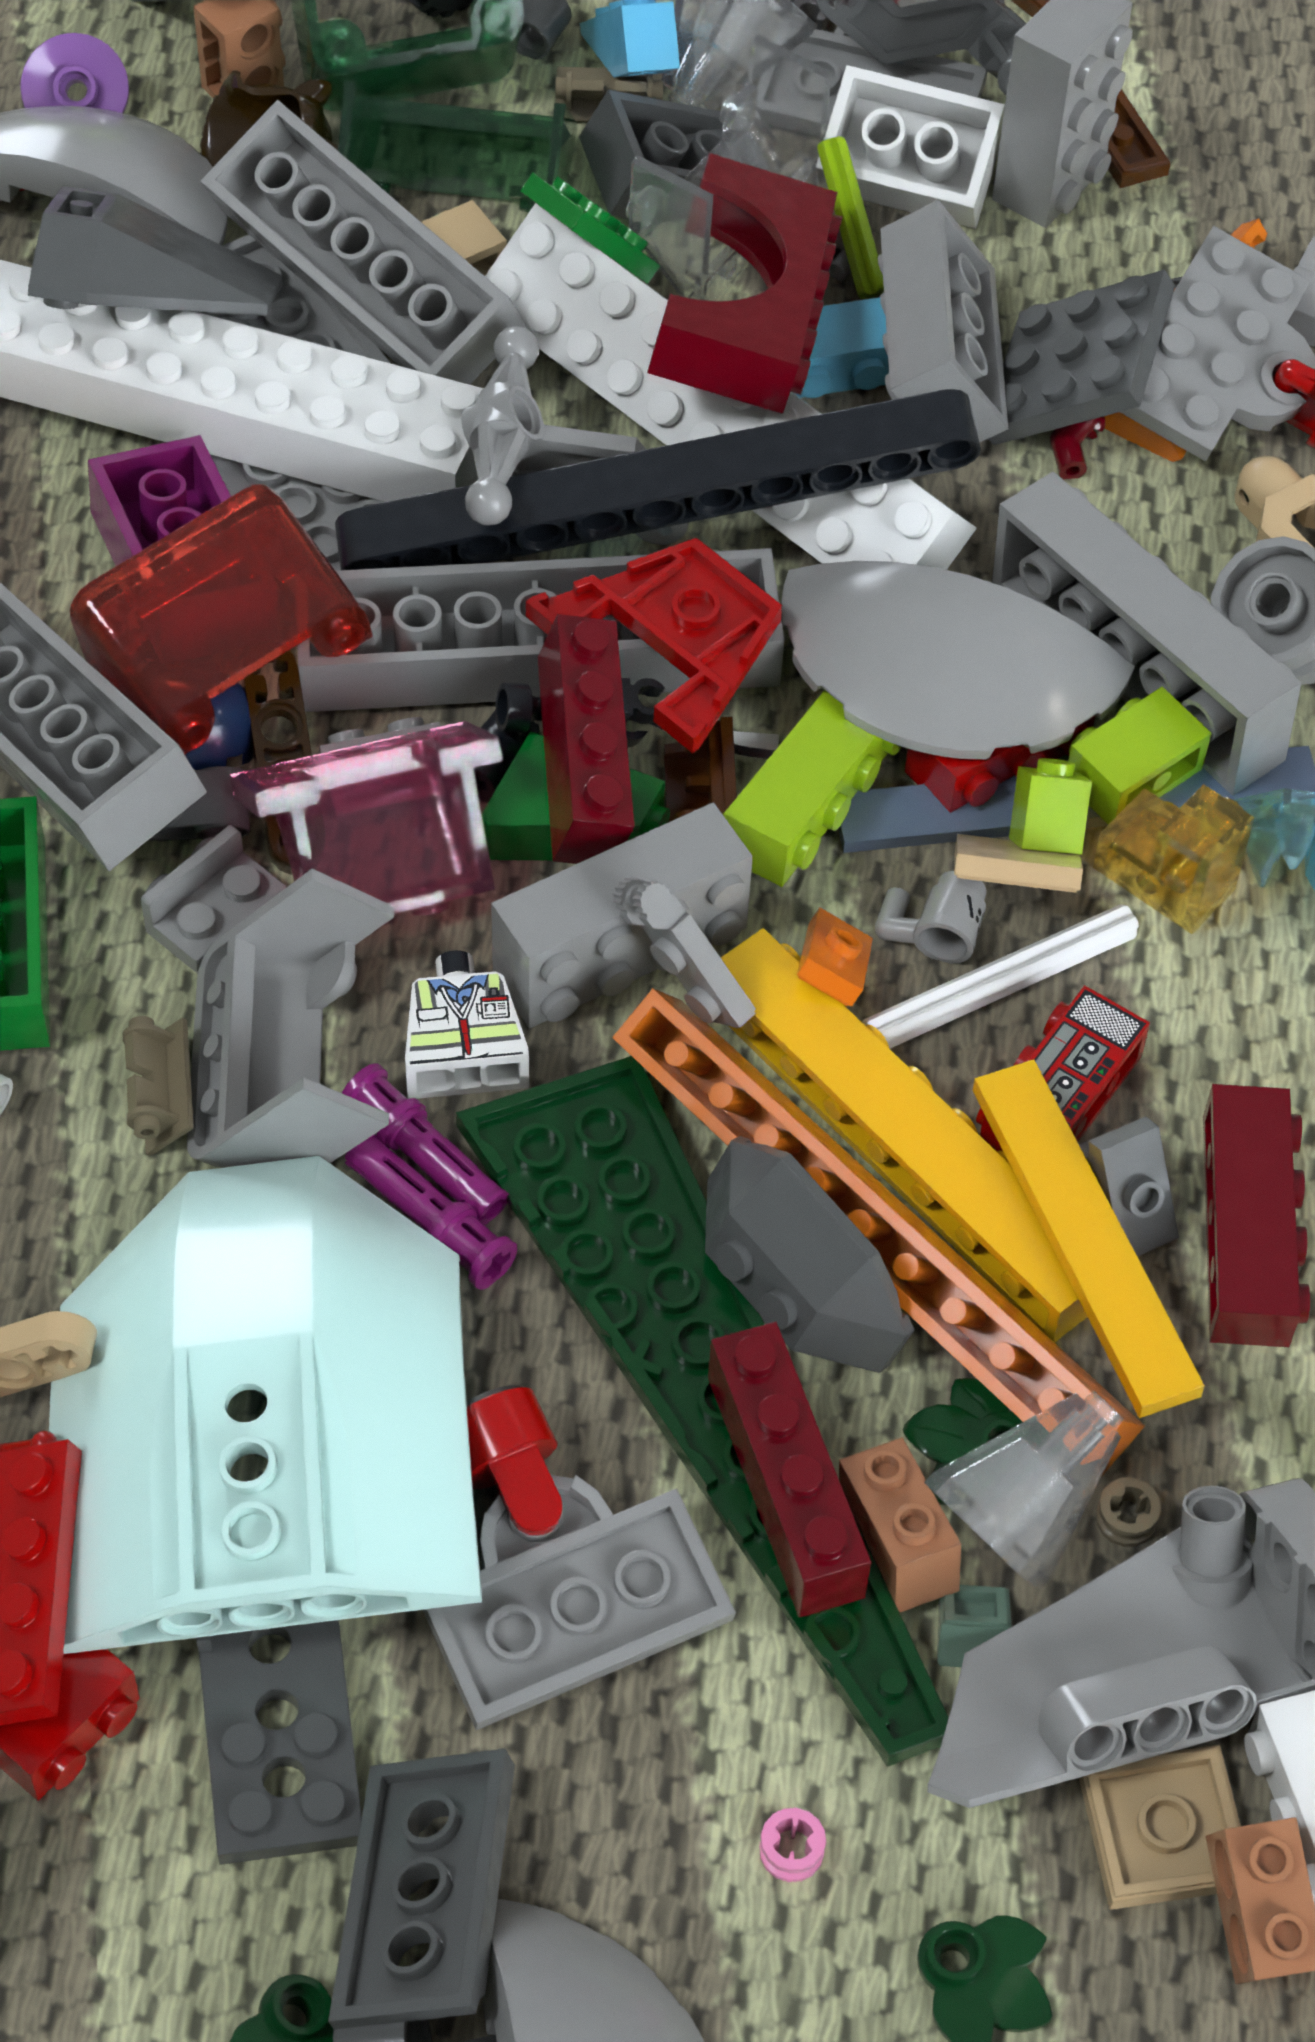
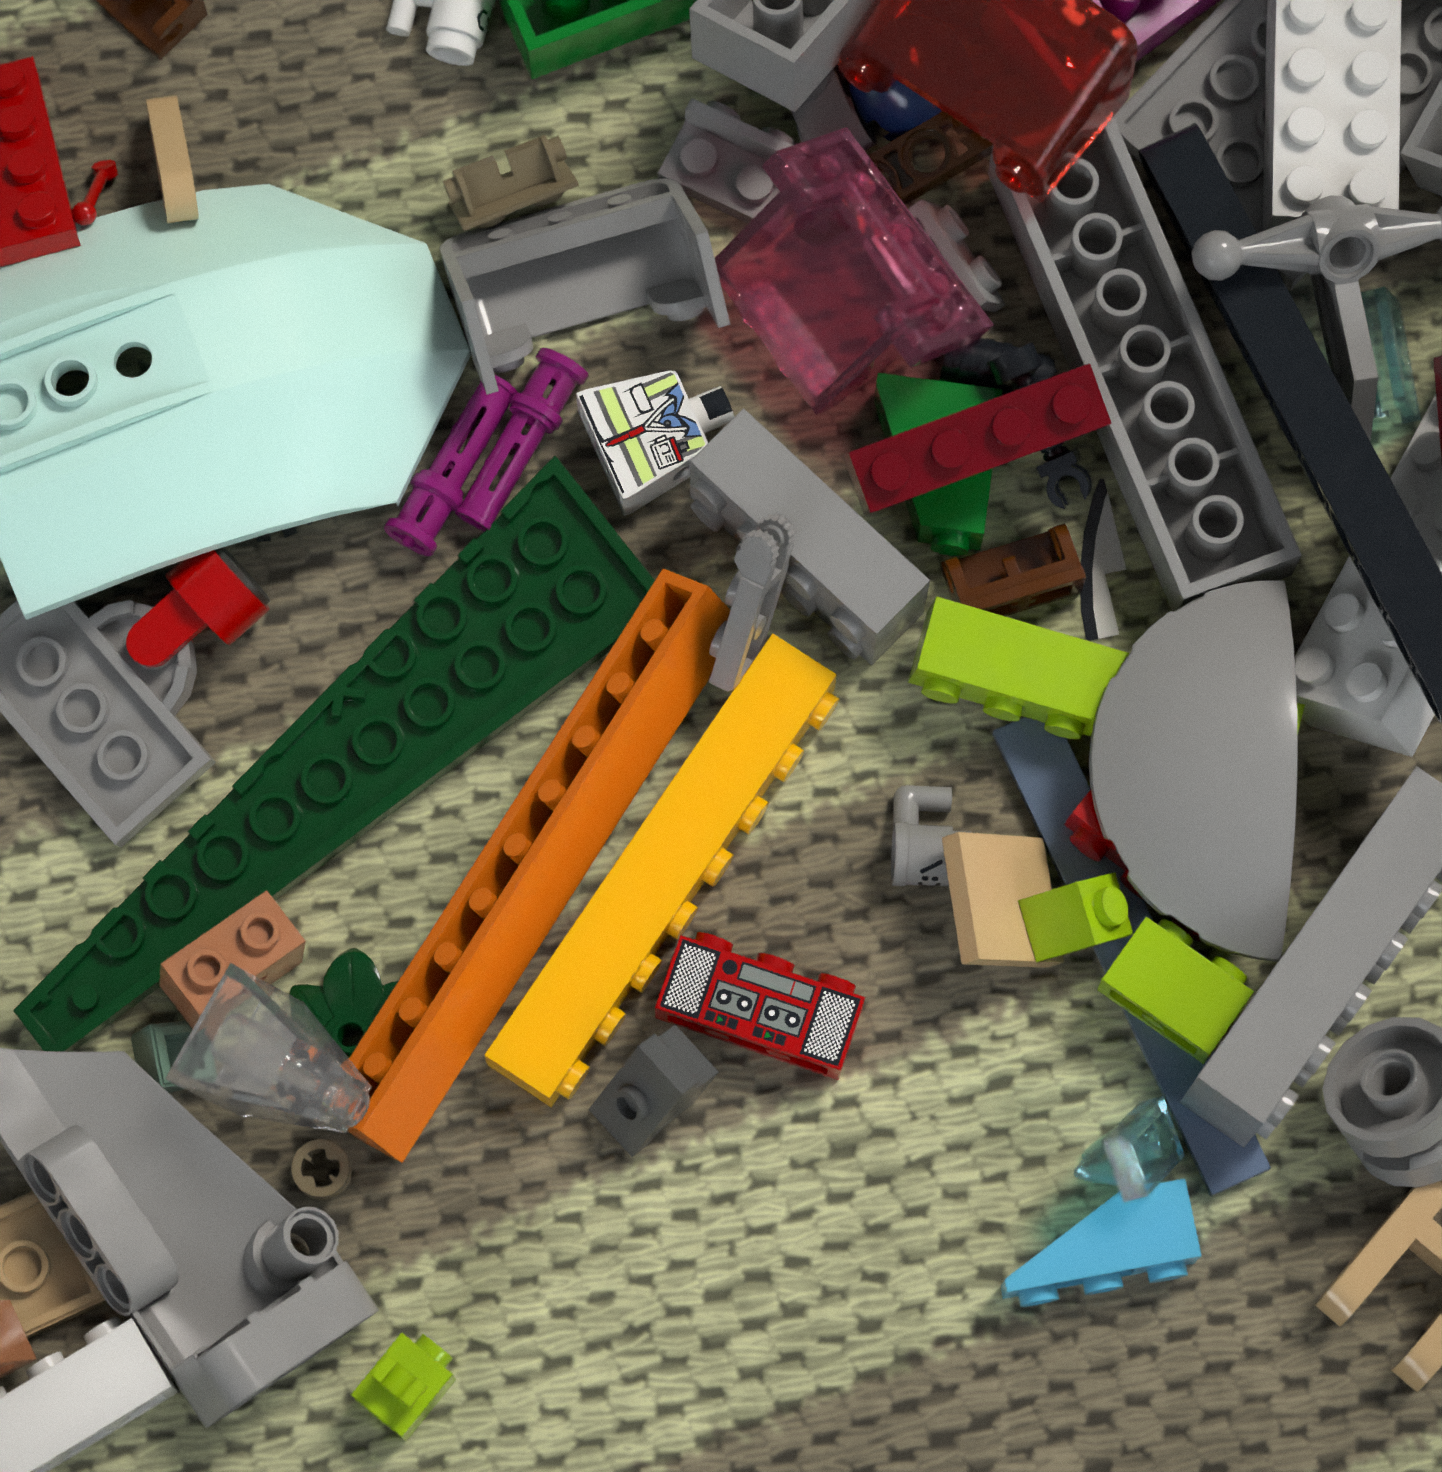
camera: 75 degrees right, 20 degrees up
red wing [526,538,782,754] -> none
dark grey wedge [705,1136,915,1373] -> none
dark red brick [708,1321,871,1618] -> none
orange plate [797,907,873,1007] -> none
white axle [862,904,1139,1049] -> none
yellow tile [972,1059,1205,1418] -> none
clear yellow brick [1093,784,1255,934] -> none
dark red brick [1203,1084,1310,1347] -> none

